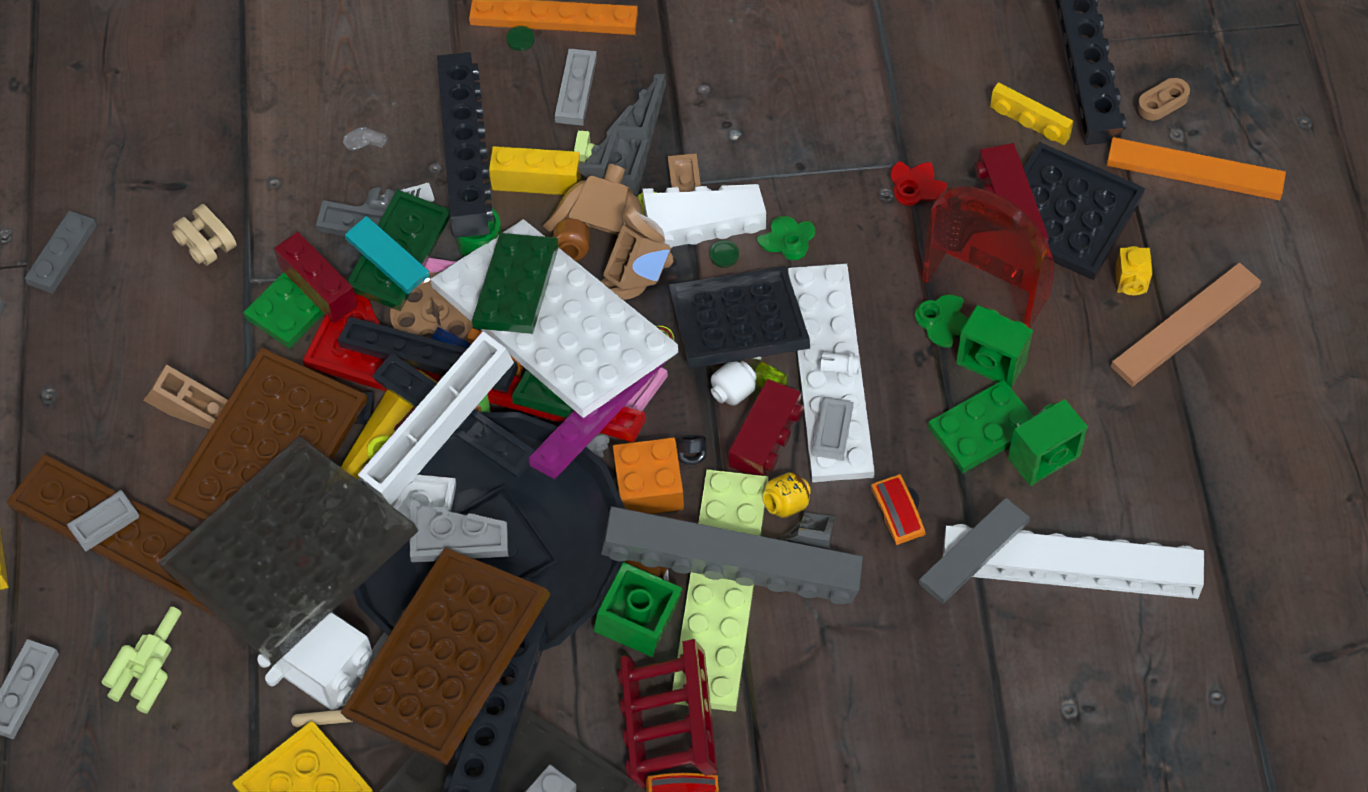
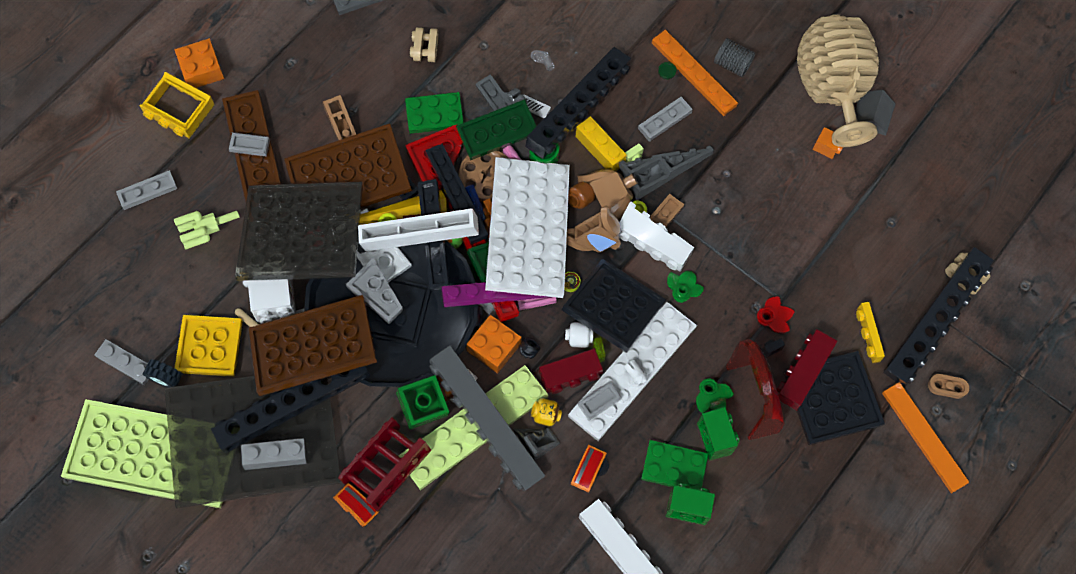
camera: 40 degrees right, 10 degrees up
dark red brick [274,232,358,323] -> none
teal tile [345,216,430,294] -> none
dark green plate [472,233,559,334] -> none
dark green piece [710,240,739,268] -> none
dark grey tile [919,498,1030,605] -> none
nougat tile [1111,262,1261,387] -> none
yellow brick [1115,246,1152,296] -> none

